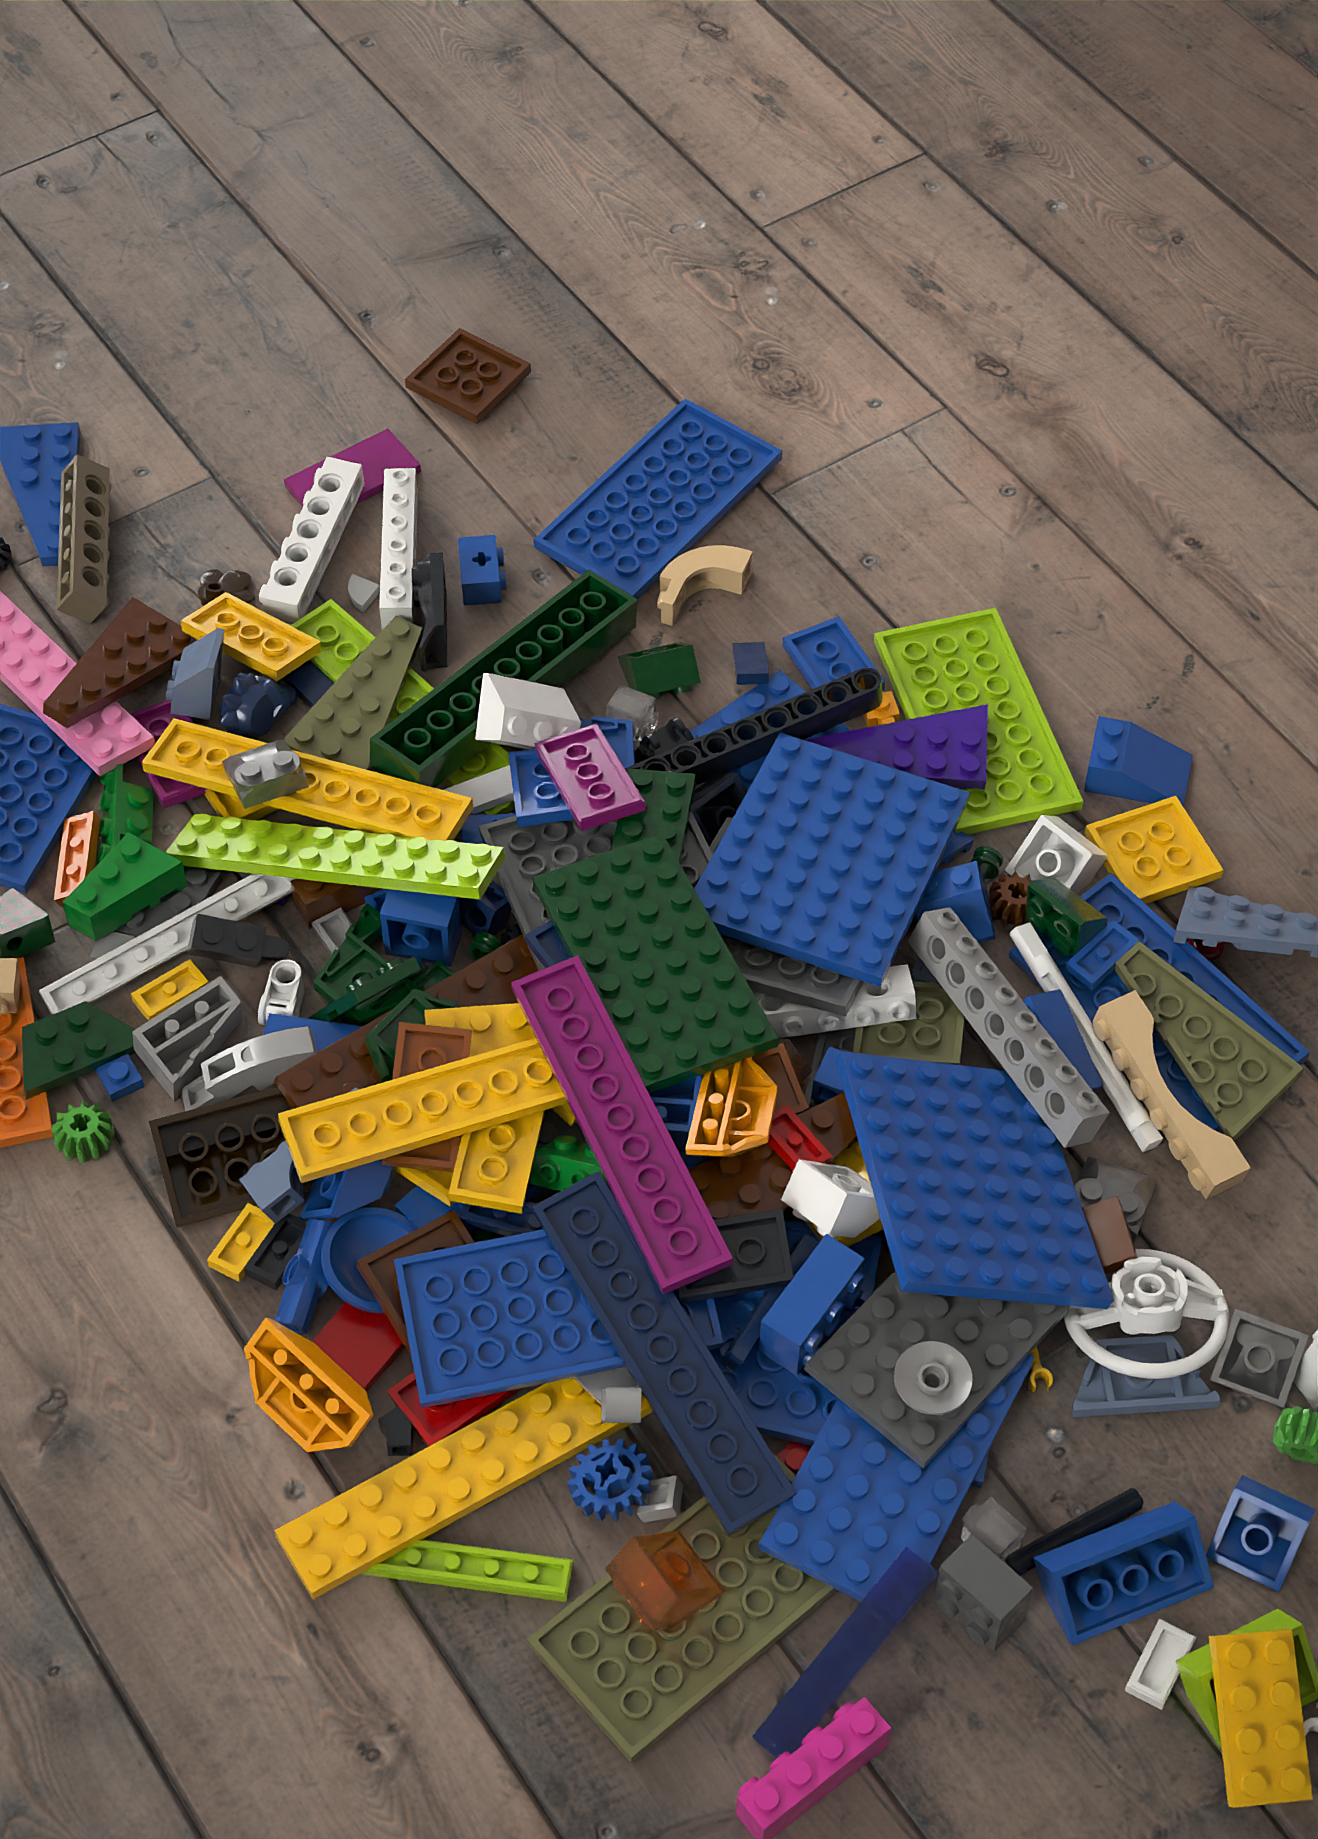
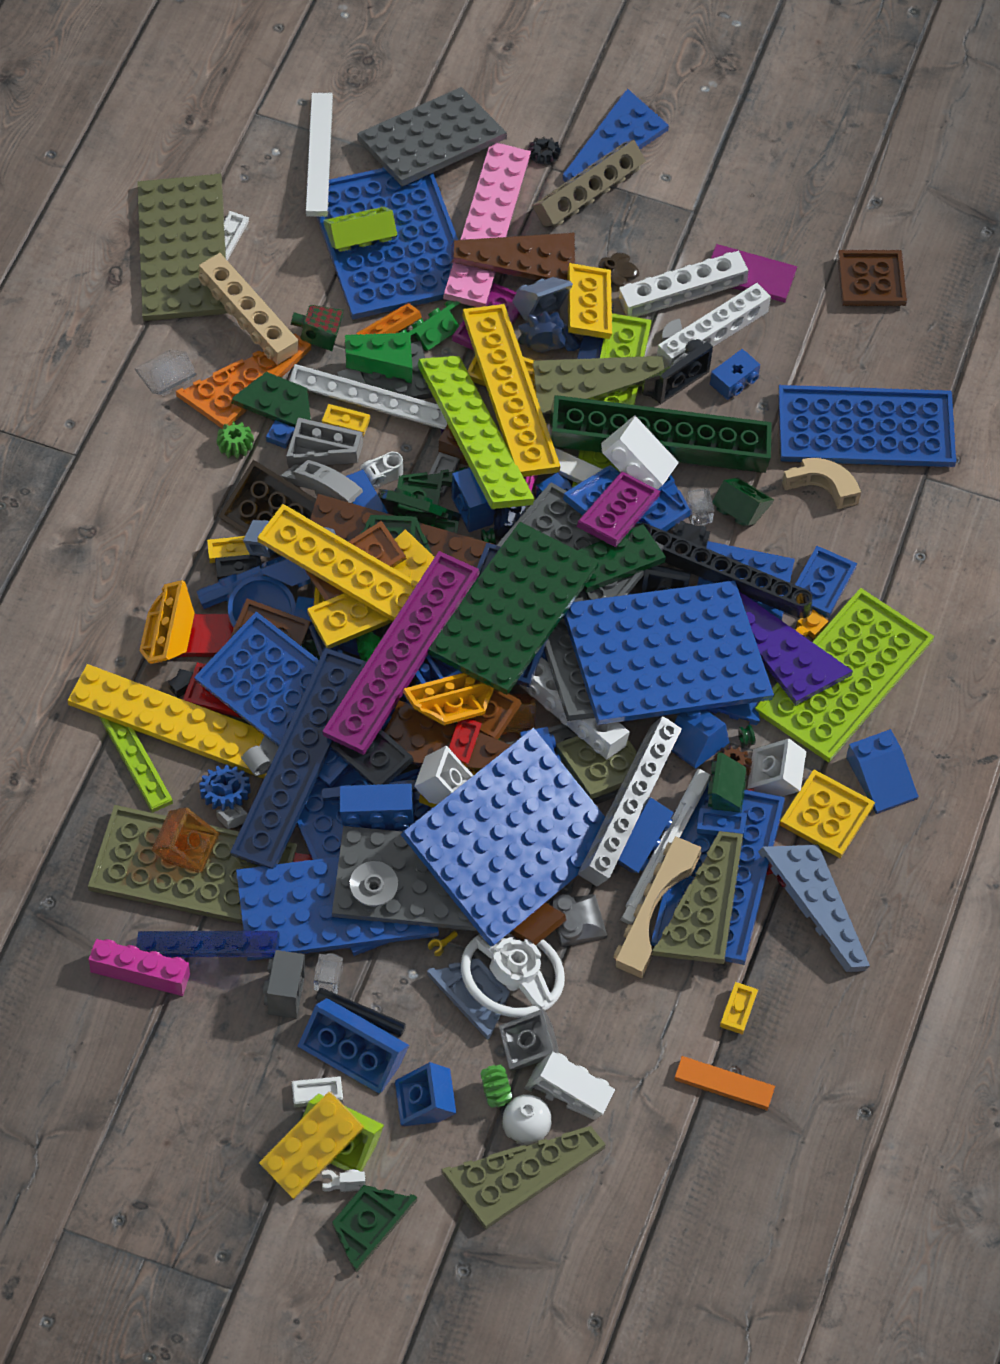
camera: 50 degrees right, 5 degrees up
black hinge [187,914,290,967] -> none
flat silver slope [222,740,308,809] -> none
dark blue tile [732,642,769,685] -> none

